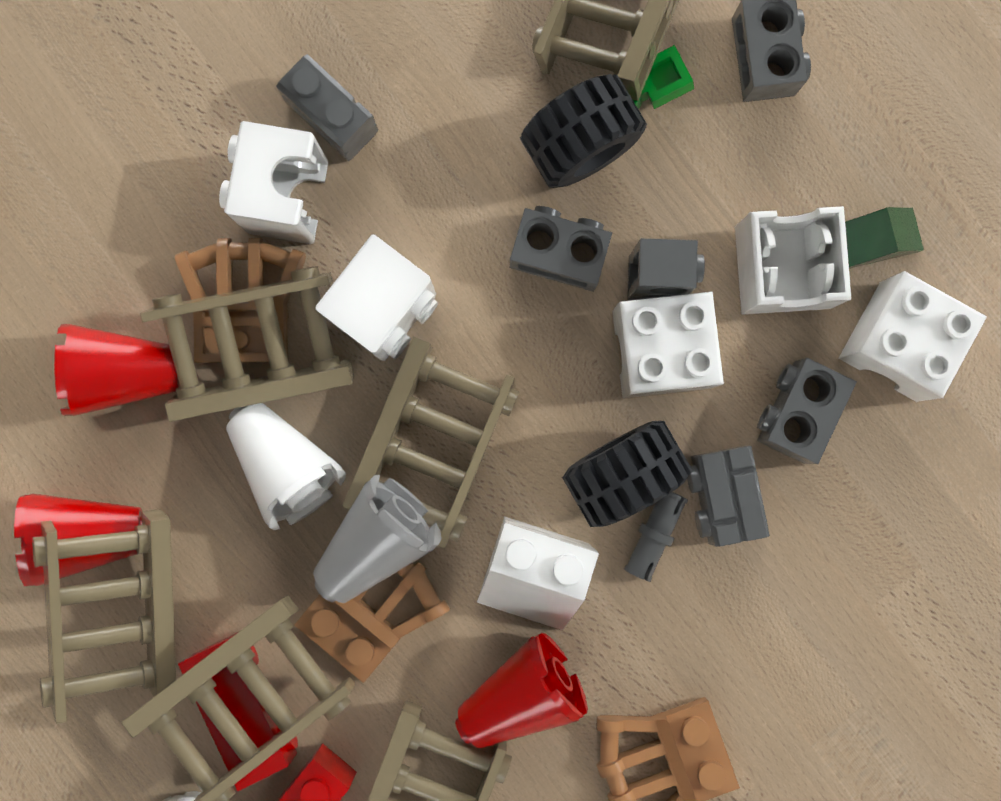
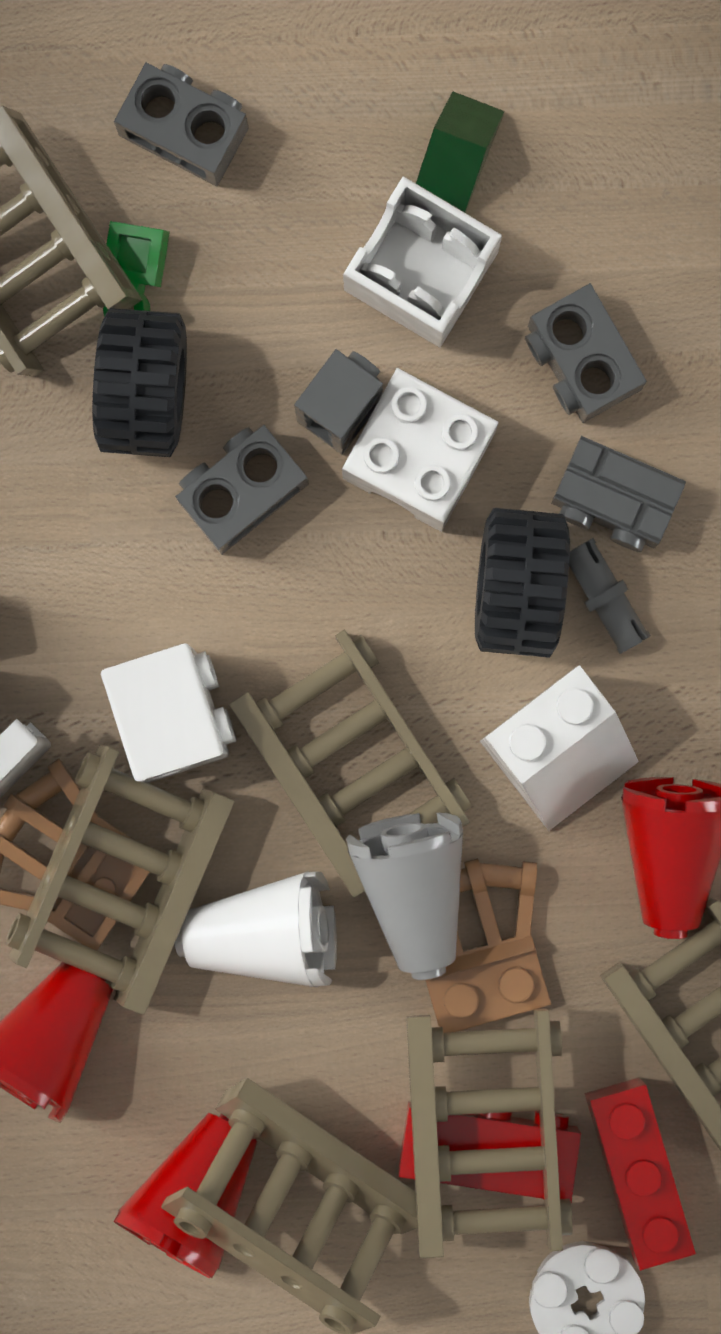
camera: 50 degrees left, 0 degrees up
white piece [838,271,987,402] -> none

